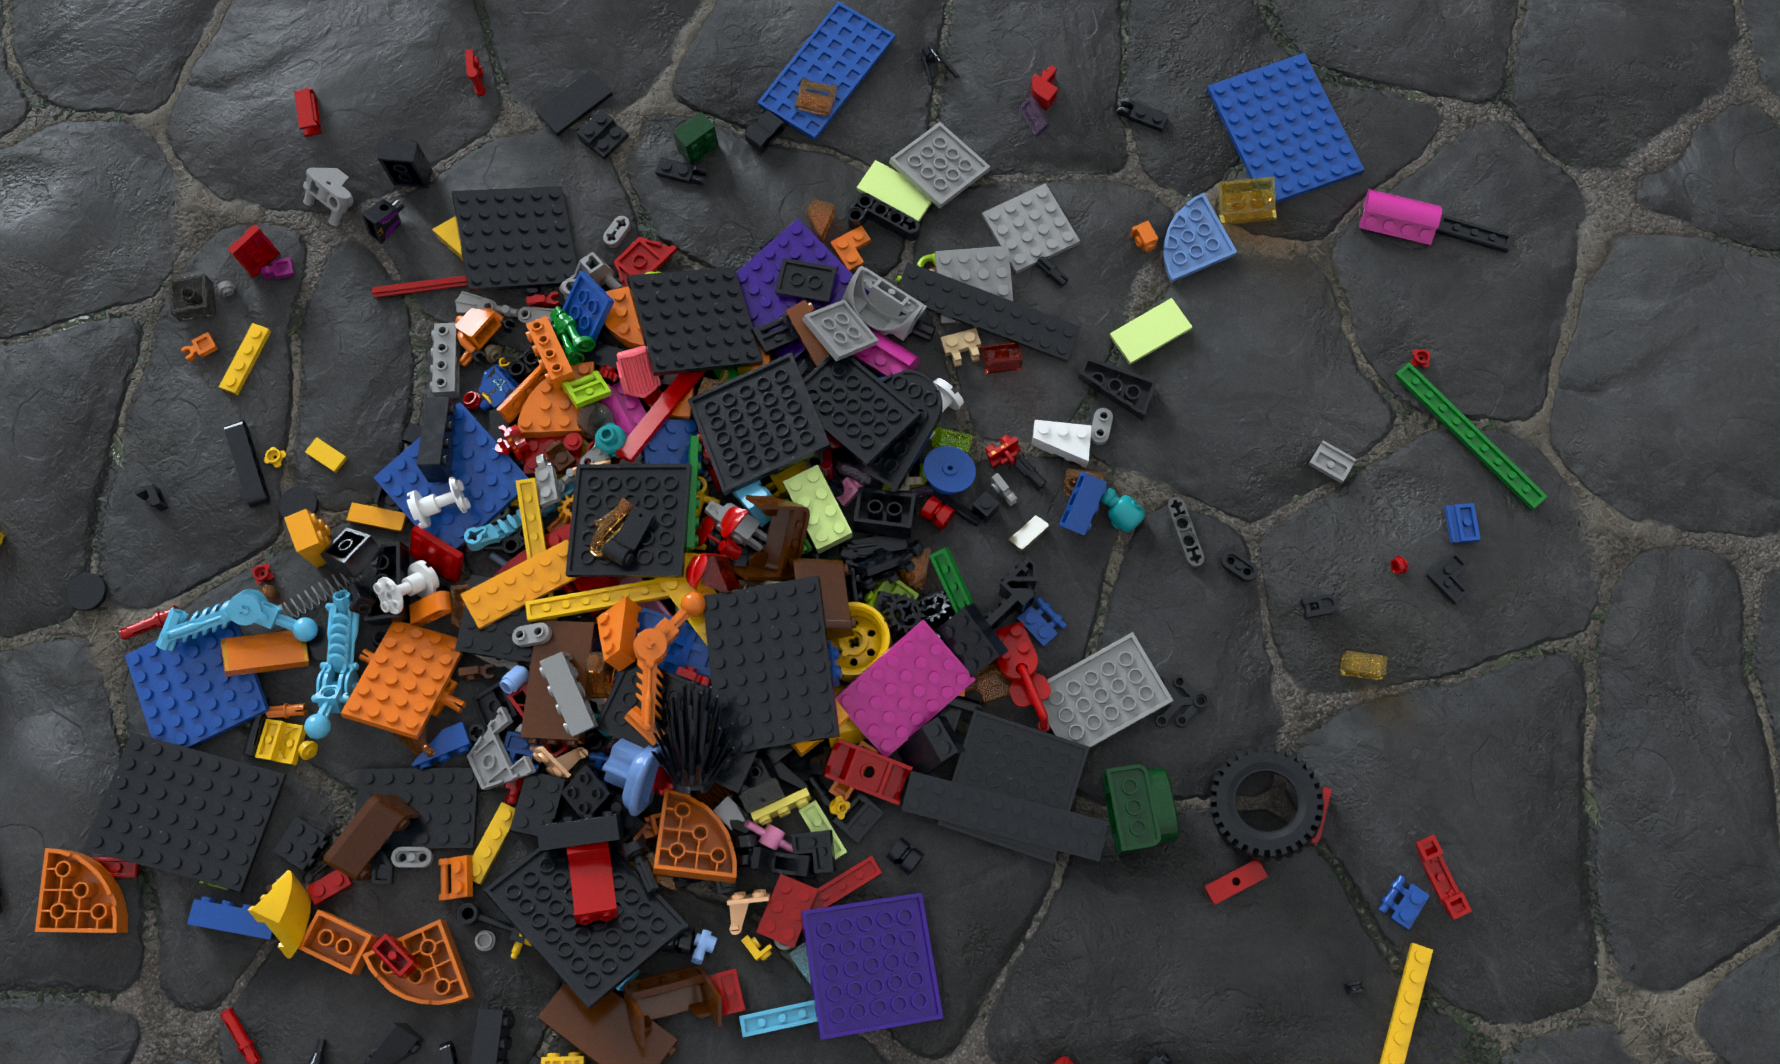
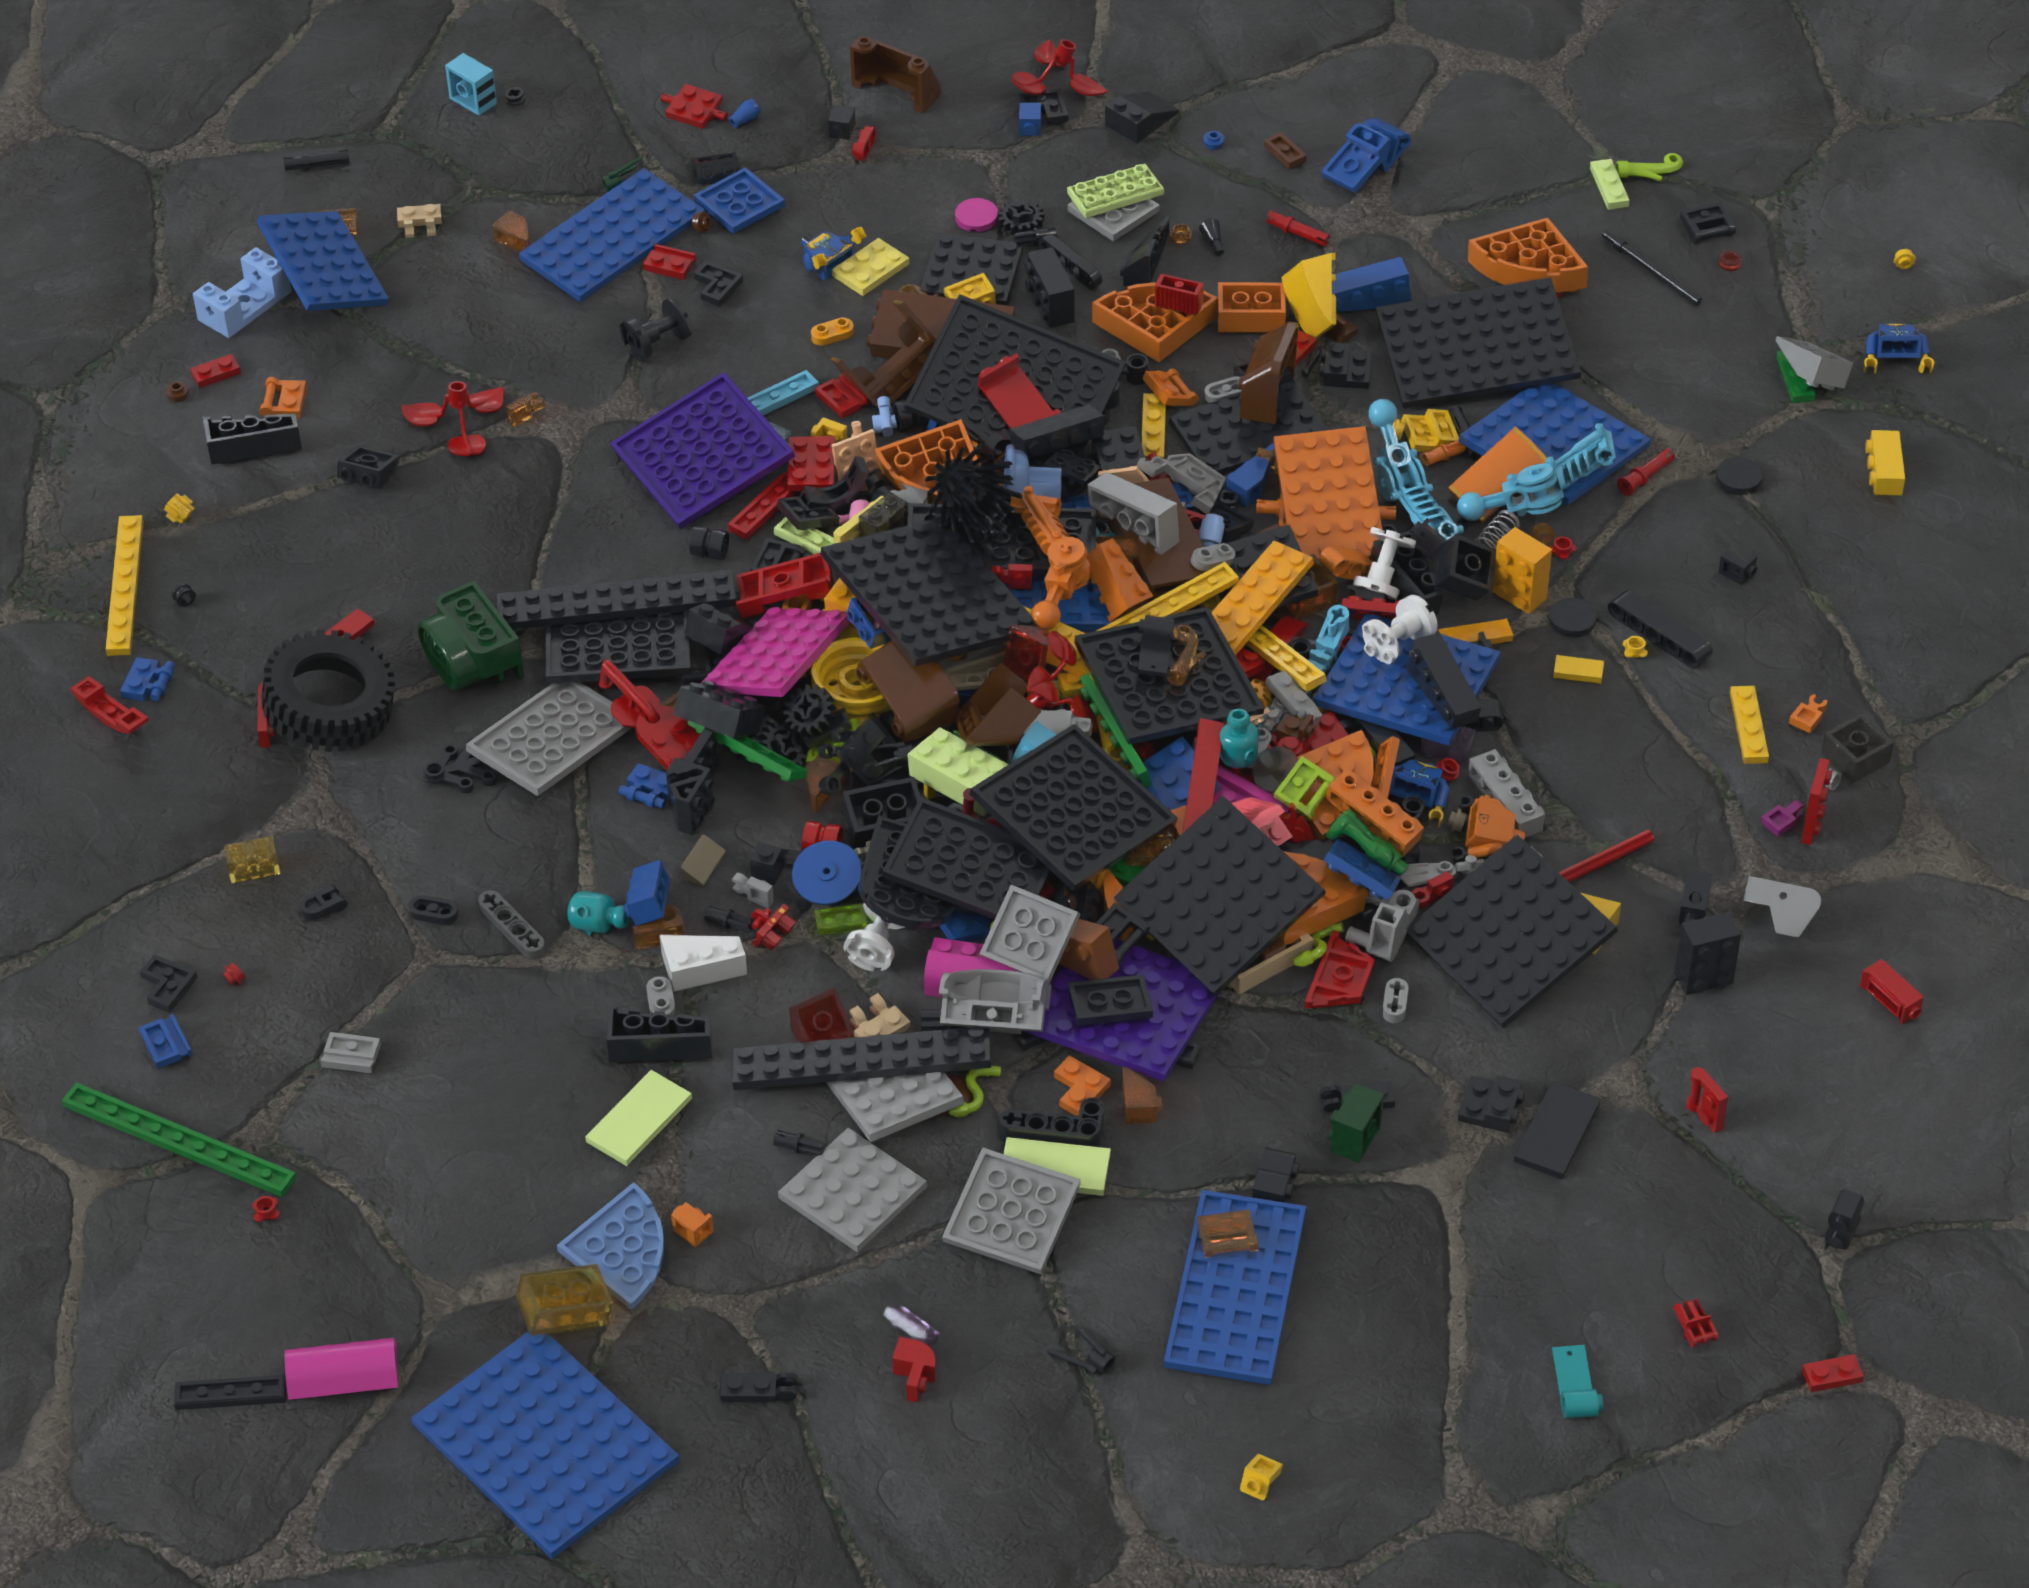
camera: 155 degrees right, 25 degrees down
red hips [495,424,530,461] -> none
yellow plate [829,795,850,819] -> none

